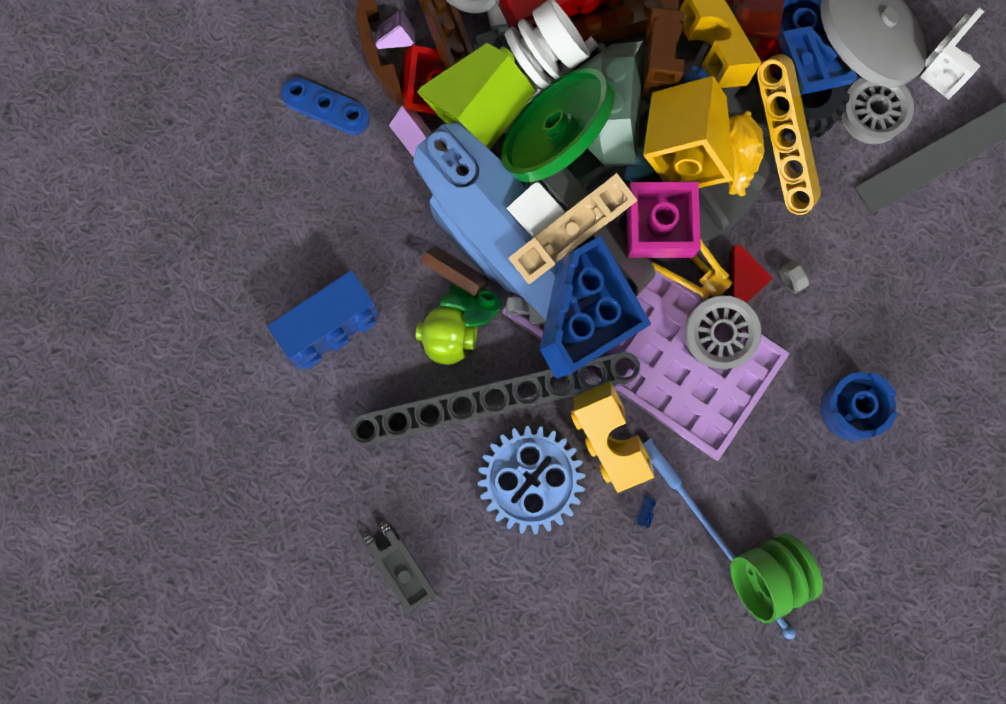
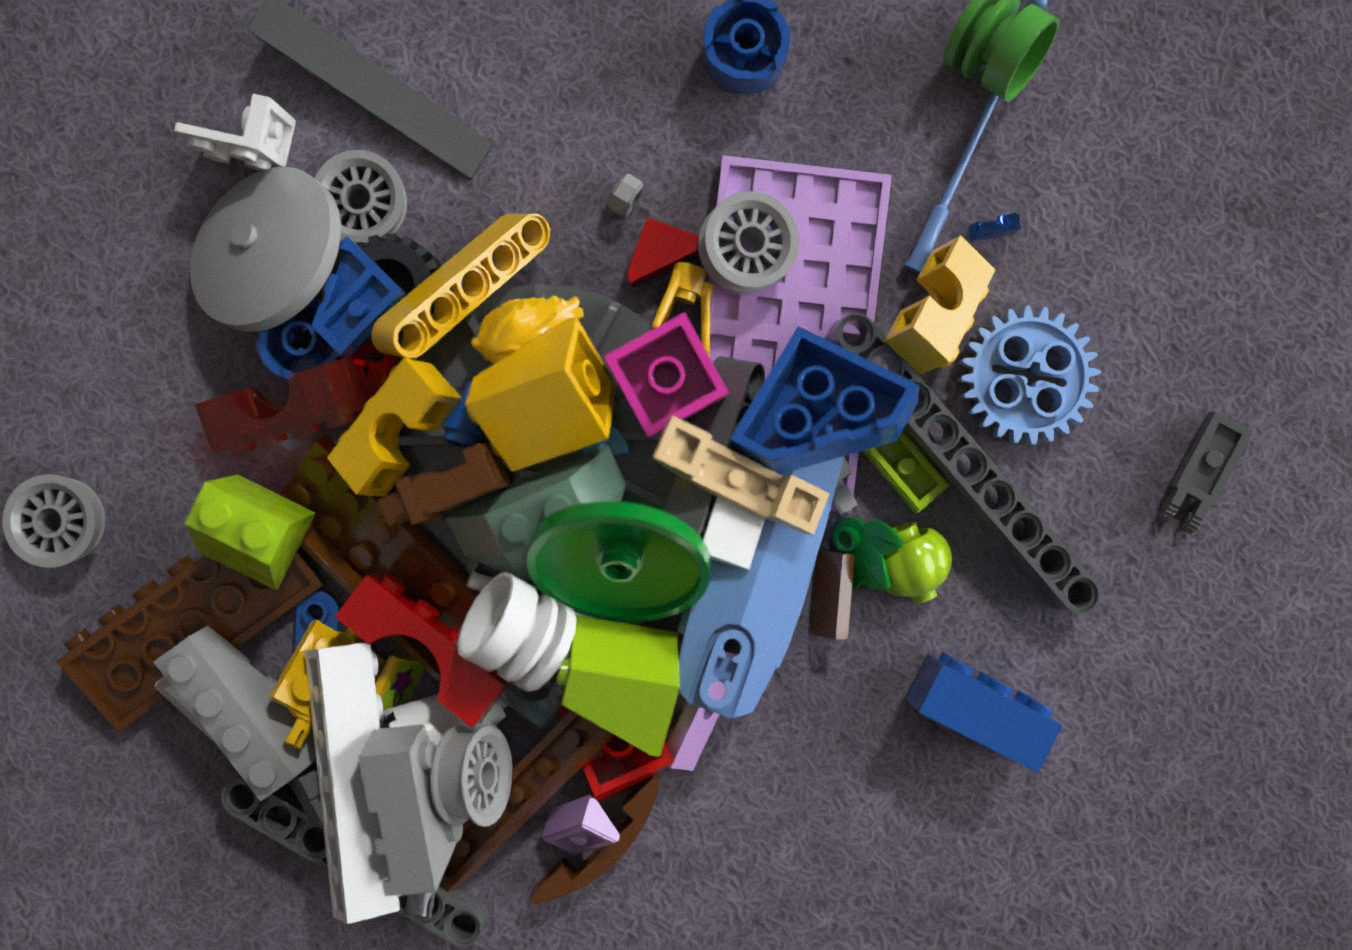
camera: 110 degrees left, 10 degrees up
blue plate [282,78,370,135] -> none
none -> lime brick [862,431,950,514]

